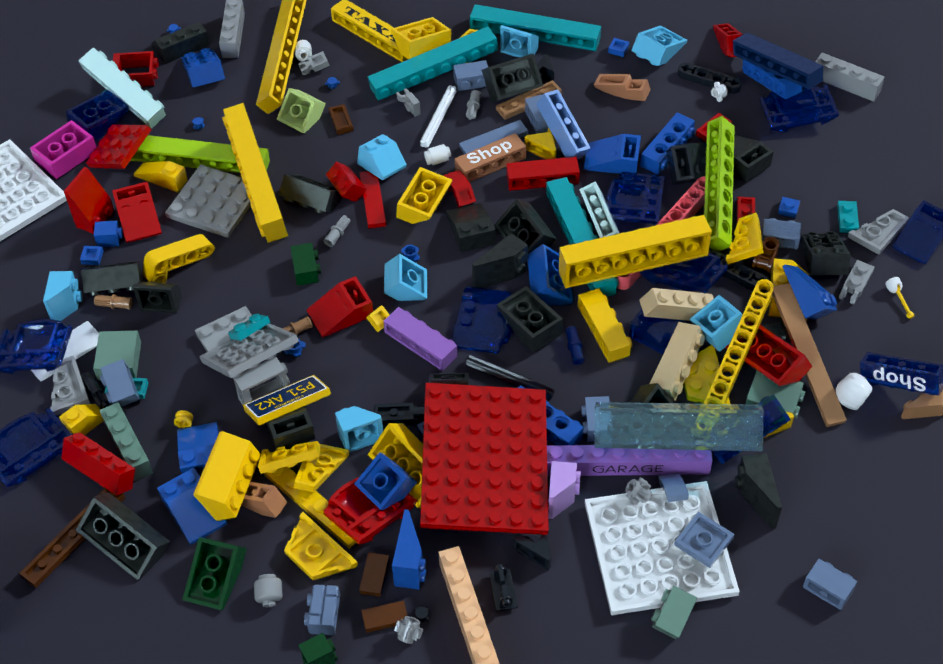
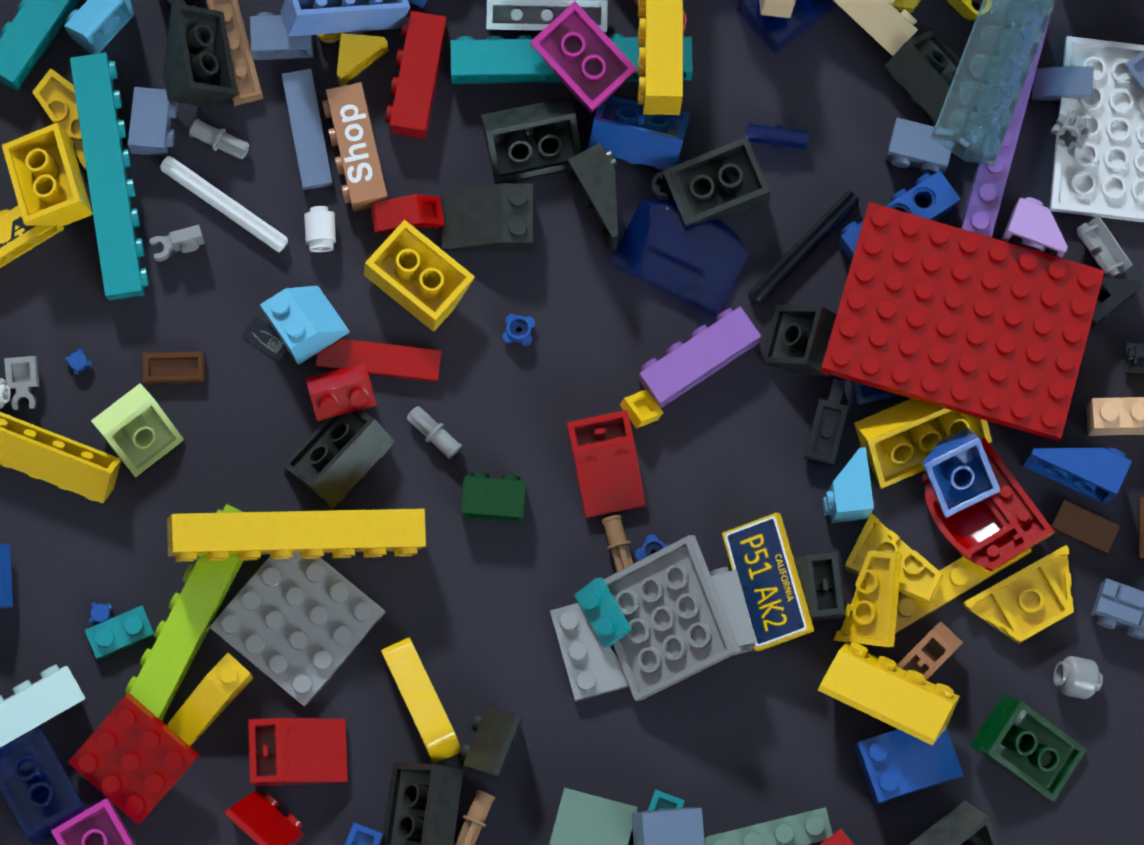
camera: 80 degrees left, 25 degrees up
blue brick [94,221,123,247] -> none
yellow bush [174,410,193,428] -> none
blue slope [177,422,219,477] -> none
medium azure slope [384,254,427,301] -> none
yellow brick [578,288,632,363] -> none
none -> teal plate [85,605,154,660]
none -> dark pink brick [530,1,637,113]
none -> light grey hinge [1076,215,1133,278]

